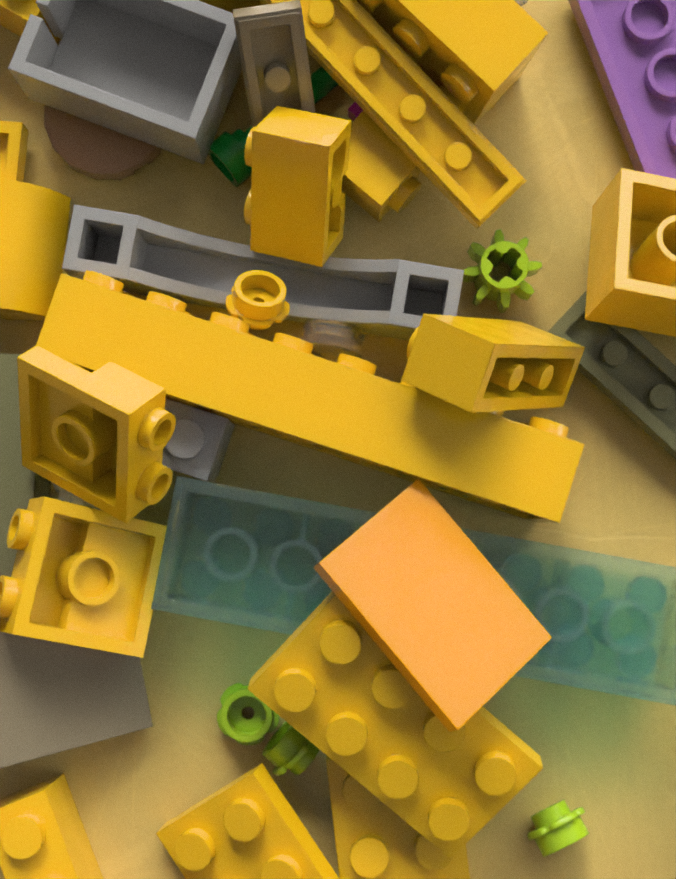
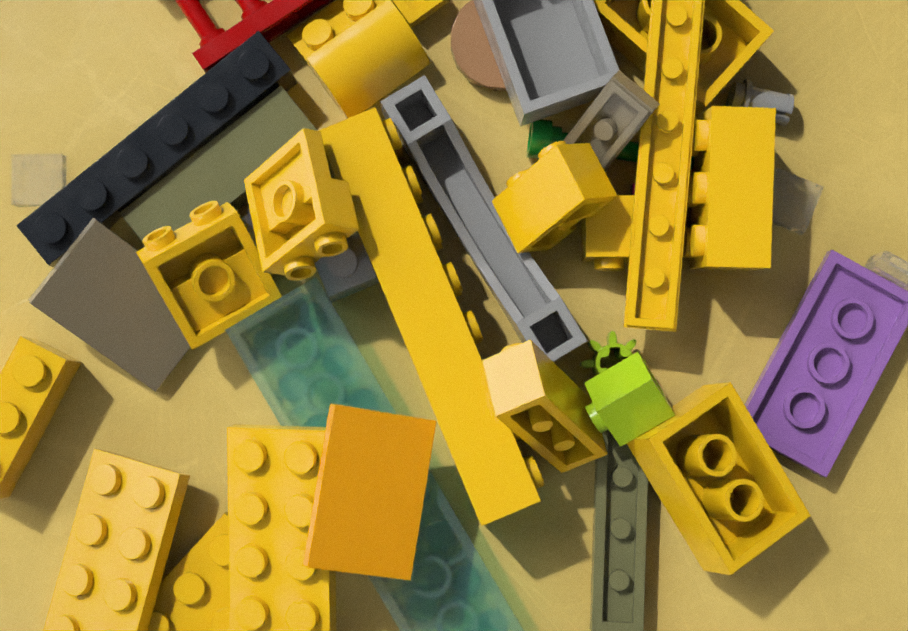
camera: 45 degrees right, 0 degrees up
lime plate [217,683,280,745] -> none
yellow plate [226,270,290,330] -> none
lime plate [262,721,320,776] -> none
clear tile [301,319,366,360] -> none
none -> lime brick [584,352,675,447]

